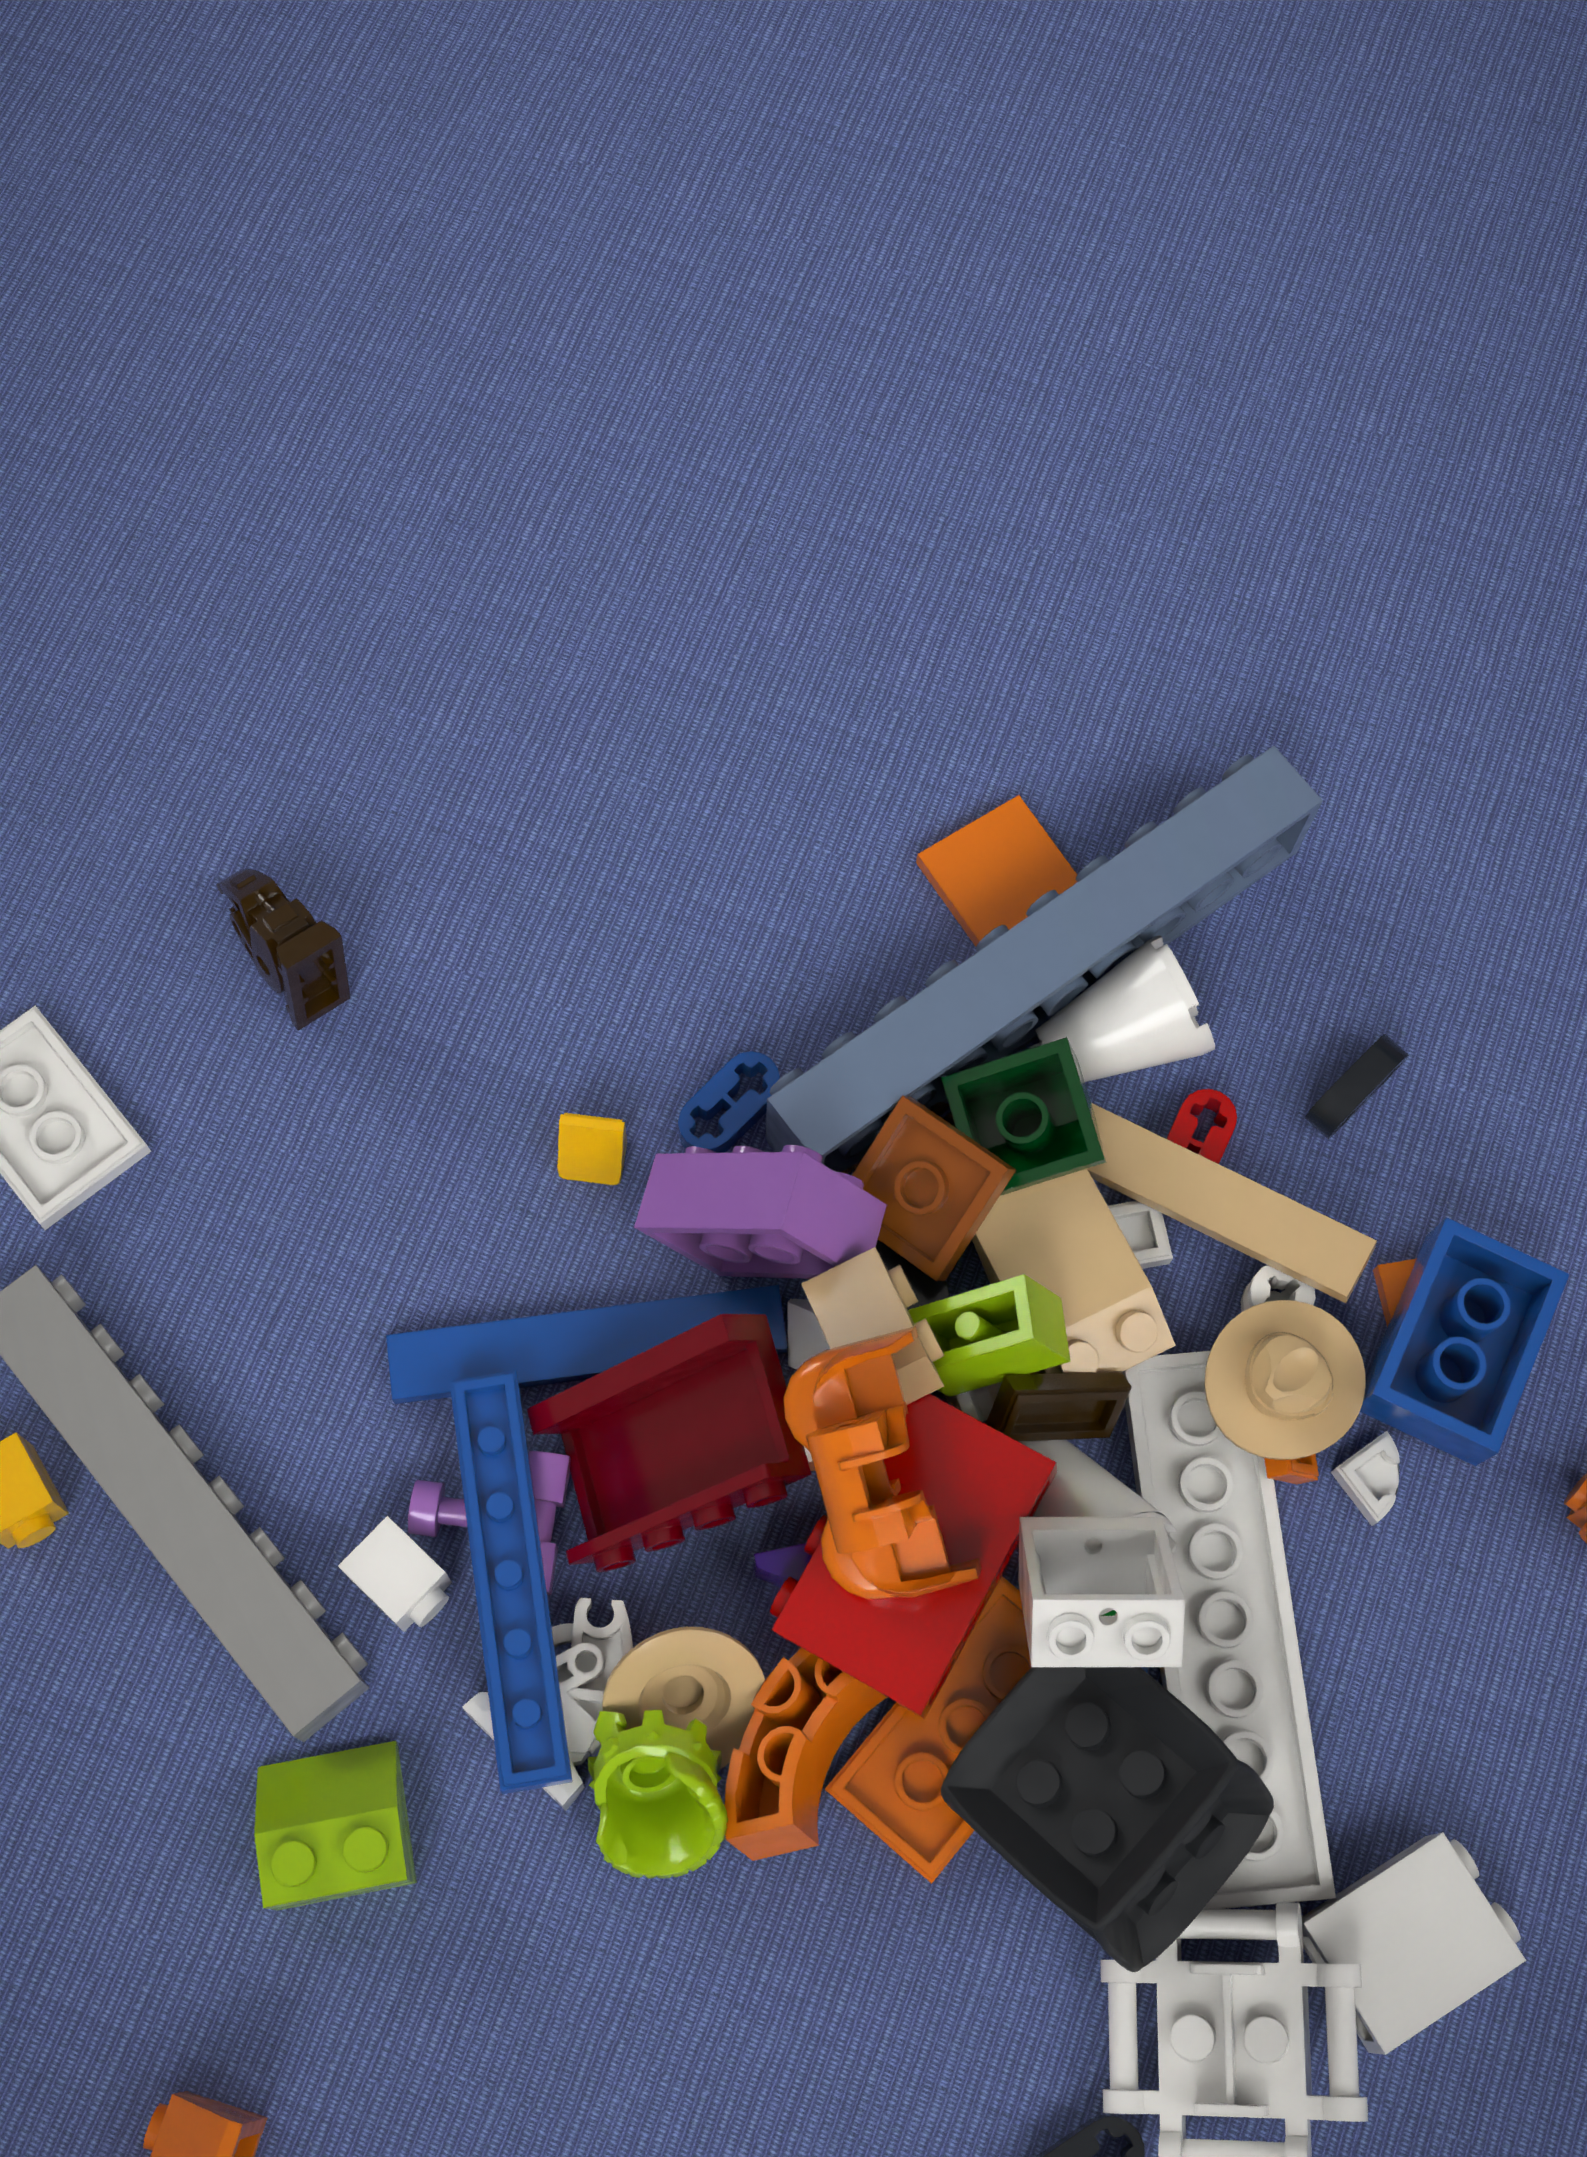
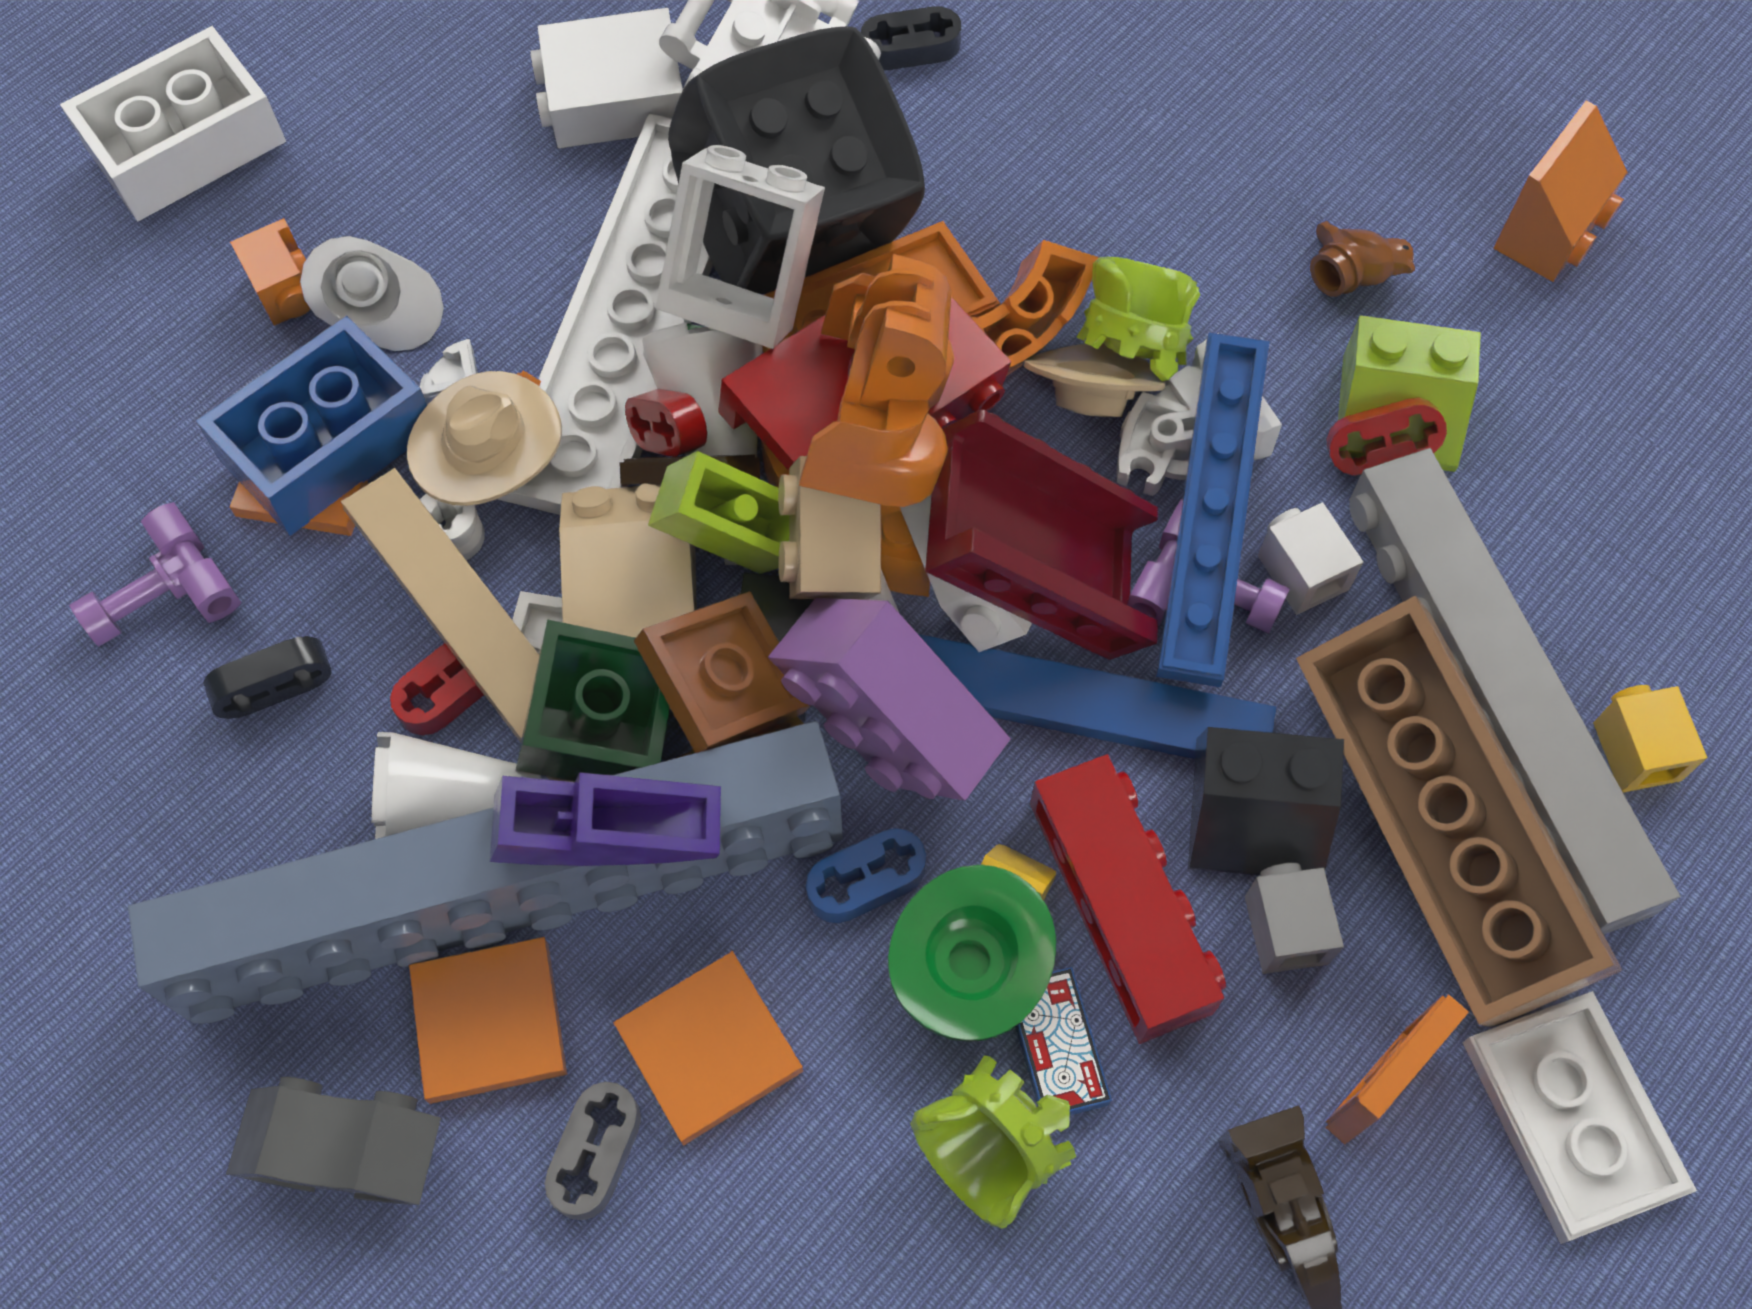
camera: 155 degrees left, 5 degrees down
none -> medium lavender bar [69,502,242,647]
none -> dark grey brick [226,1077,441,1205]
none -> white piece [300,236,444,351]
none -> dark purple slope [490,773,721,866]
none -> flat silver beam [544,1081,641,1220]
none -> orange tile [613,951,803,1146]
none -> red beam [625,389,708,457]
none -> green hat [888,865,1056,1042]
none -> lime hair [910,1055,1076,1229]
none -> tile [1016,967,1112,1115]
none -> red brick [1030,754,1226,1044]
none -> black slope [1188,727,1344,875]
none -> light grey brick [1245,863,1344,974]
none -> medium nougat brick [1296,595,1623,1028]
none -> dark orange animal [1310,221,1415,297]
none -> orange tile [1325,994,1469,1145]
none -> red beam [1326,398,1447,475]

